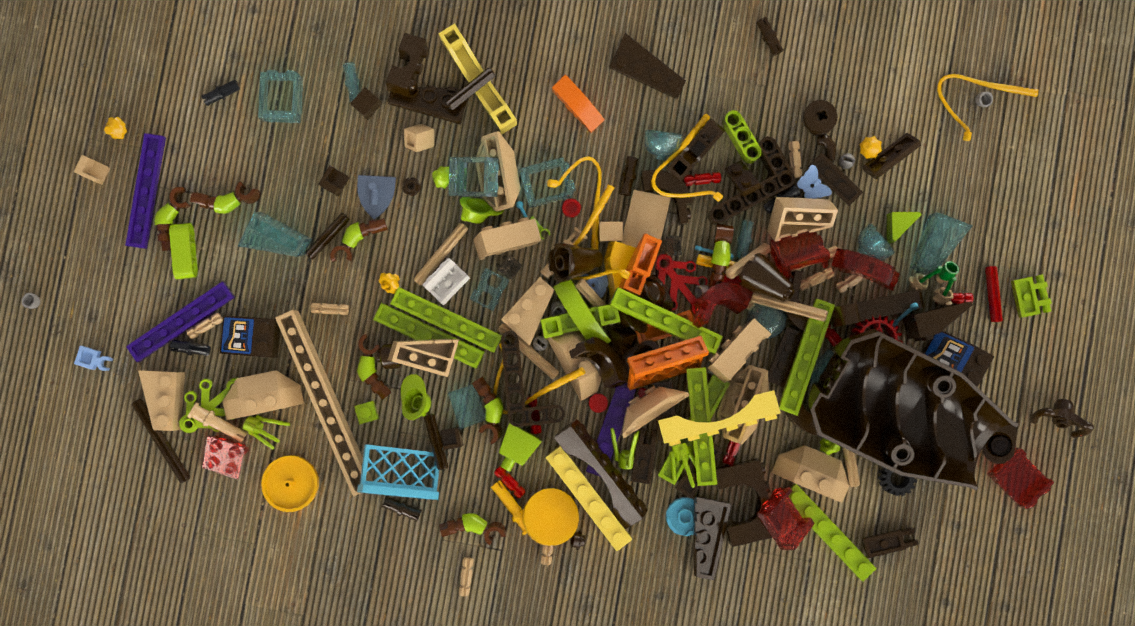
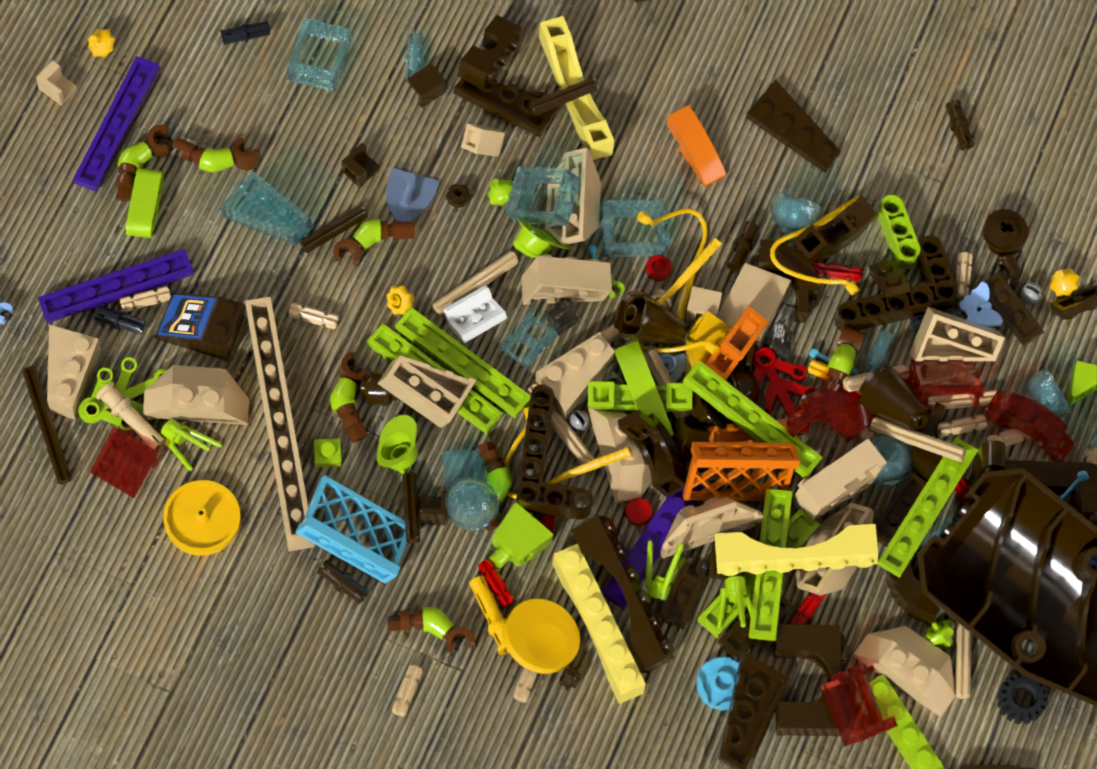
camera: 10 degrees right, 20 degrees down
none -> clear light blue cylinder [445,476,499,531]

